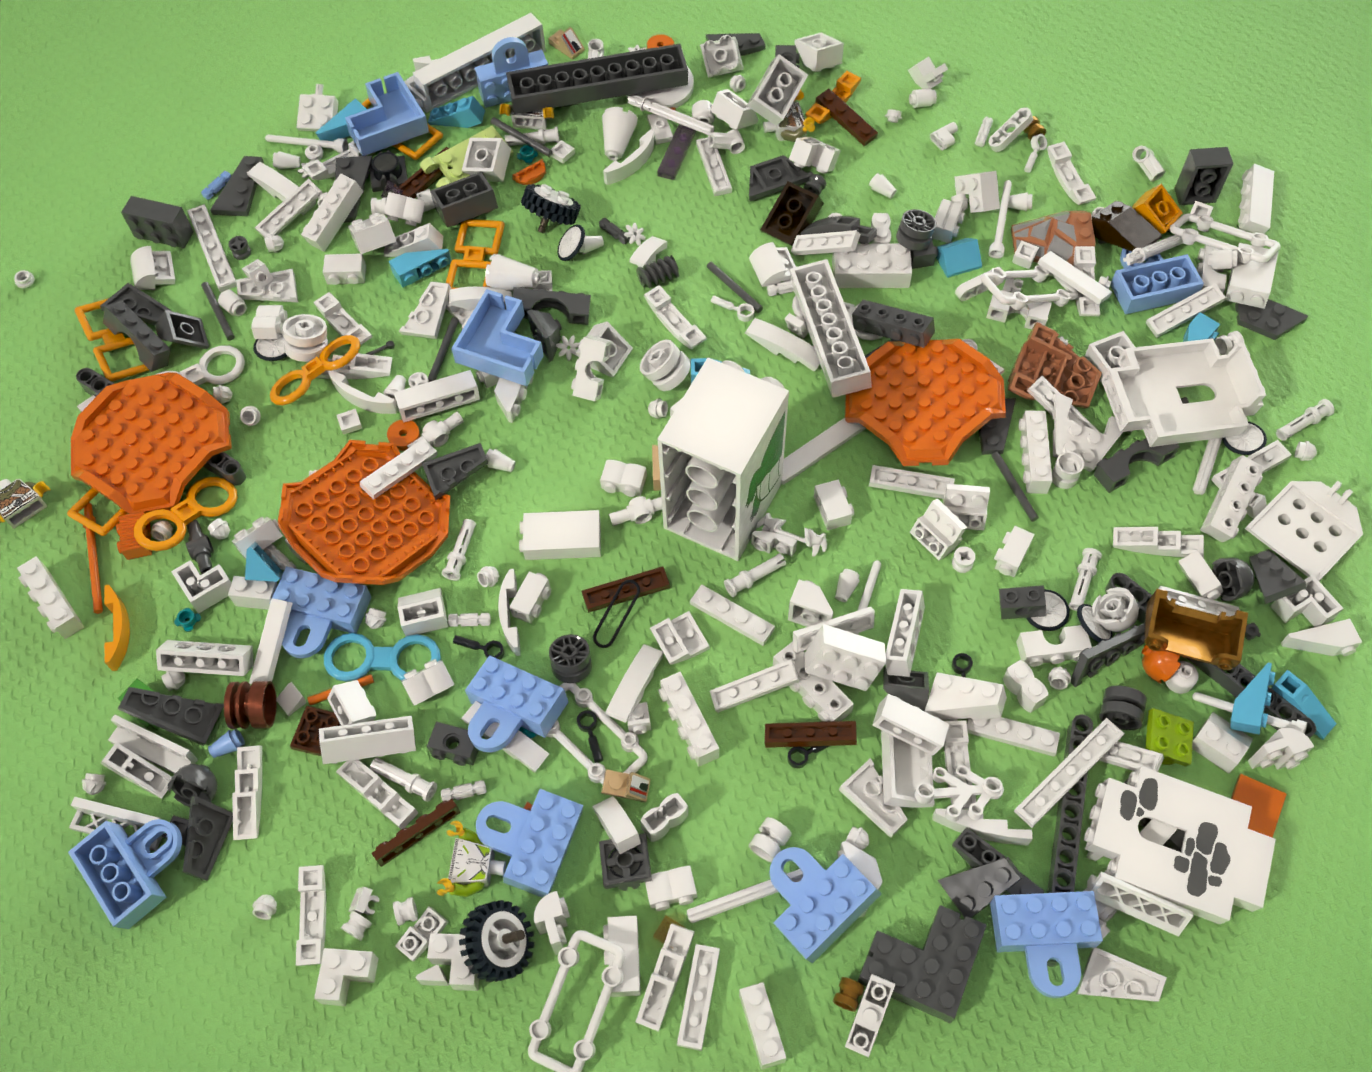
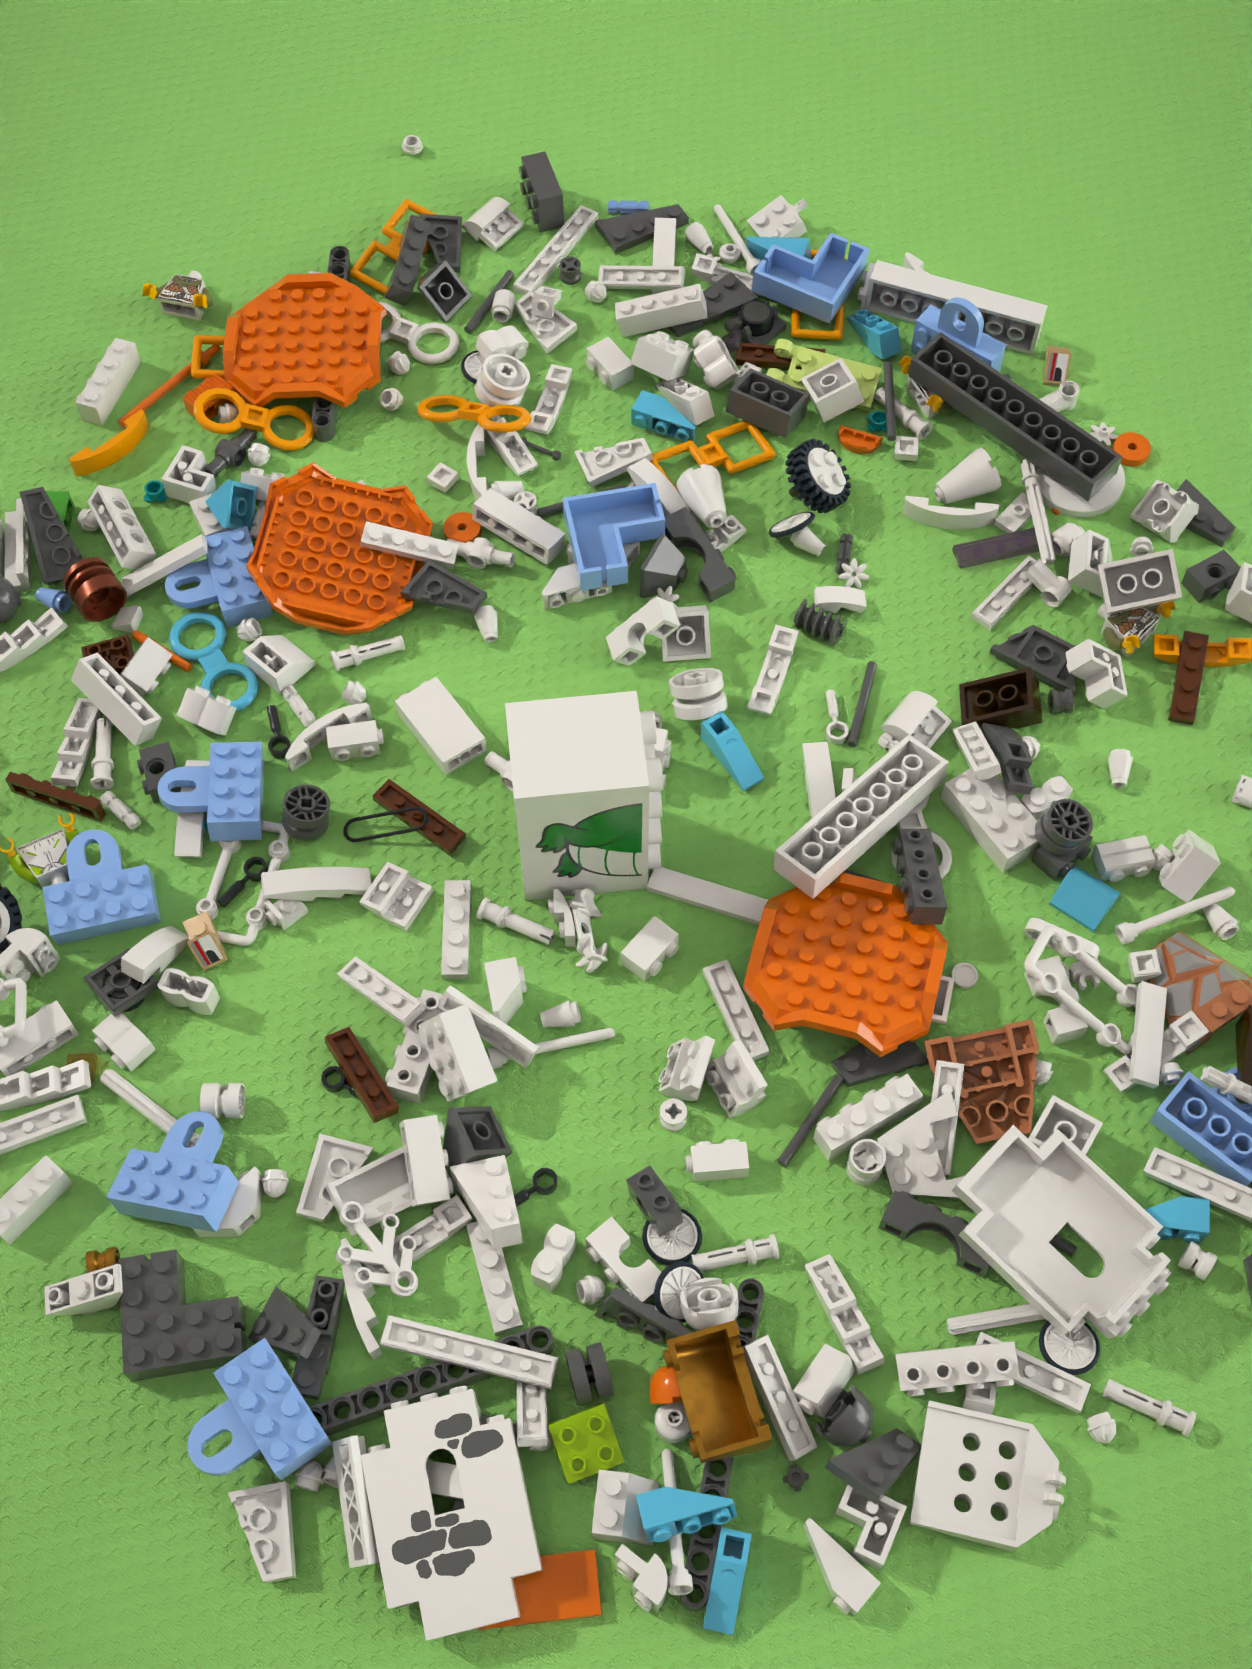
camera: 55 degrees right, 0 degrees up
white brick [658,672,719,767] -> none
white plate [885,109,902,123] -> none
white brick [885,589,925,677] -> none

